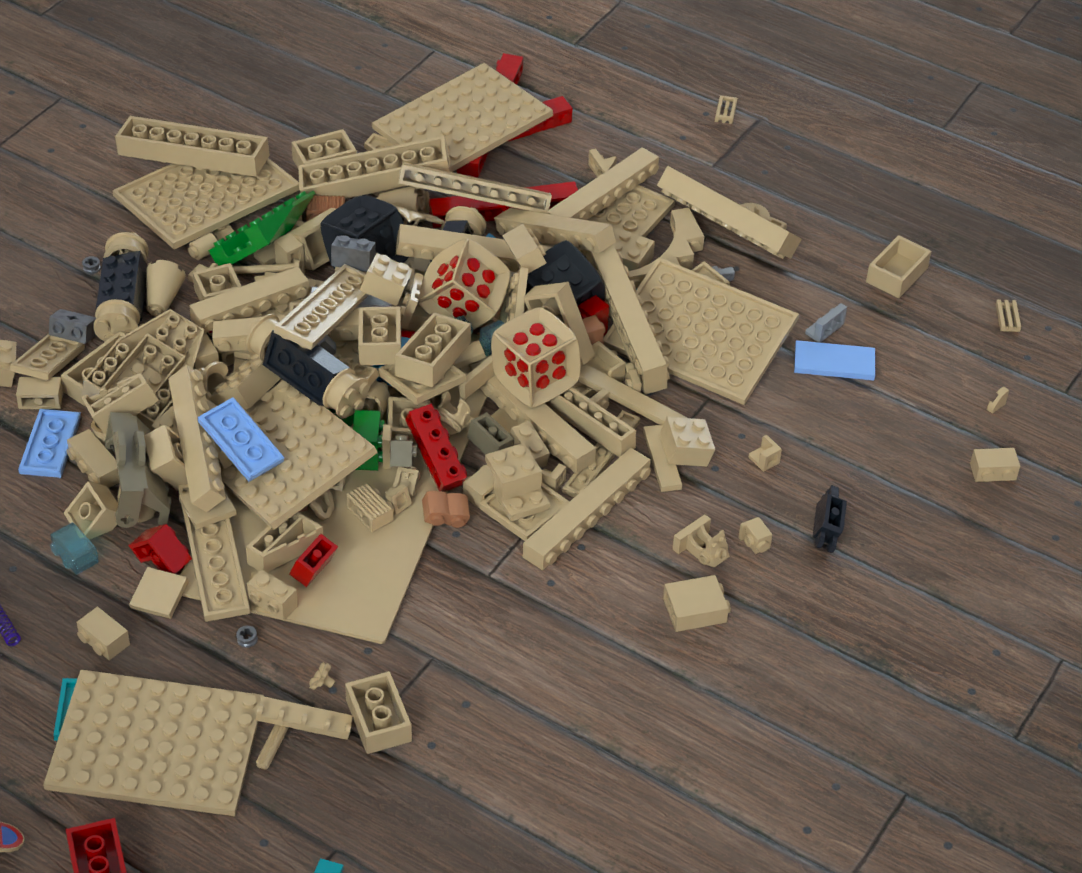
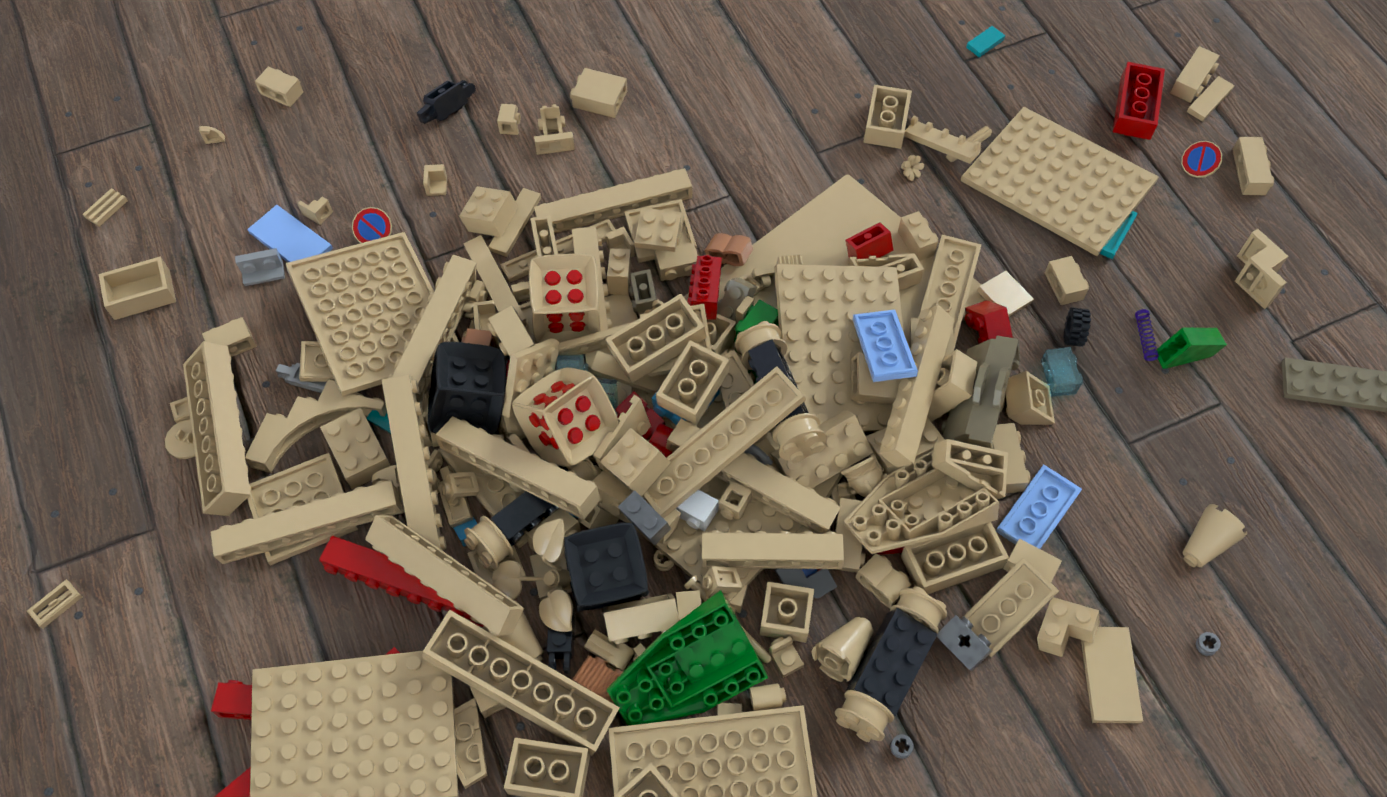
camera: 145 degrees left, 15 degrees up
flat silver bush [236,626,258,648] -> none
tan brick [502,224,546,273] -> none
tan slope [588,148,617,177] -> none
none -> tan brick [202,317,257,357]
none -> tan panel [297,197,333,225]
none -> piece [352,207,392,243]
none -> tan bracket [702,566,742,598]
none -> black tyre [1063,307,1091,347]

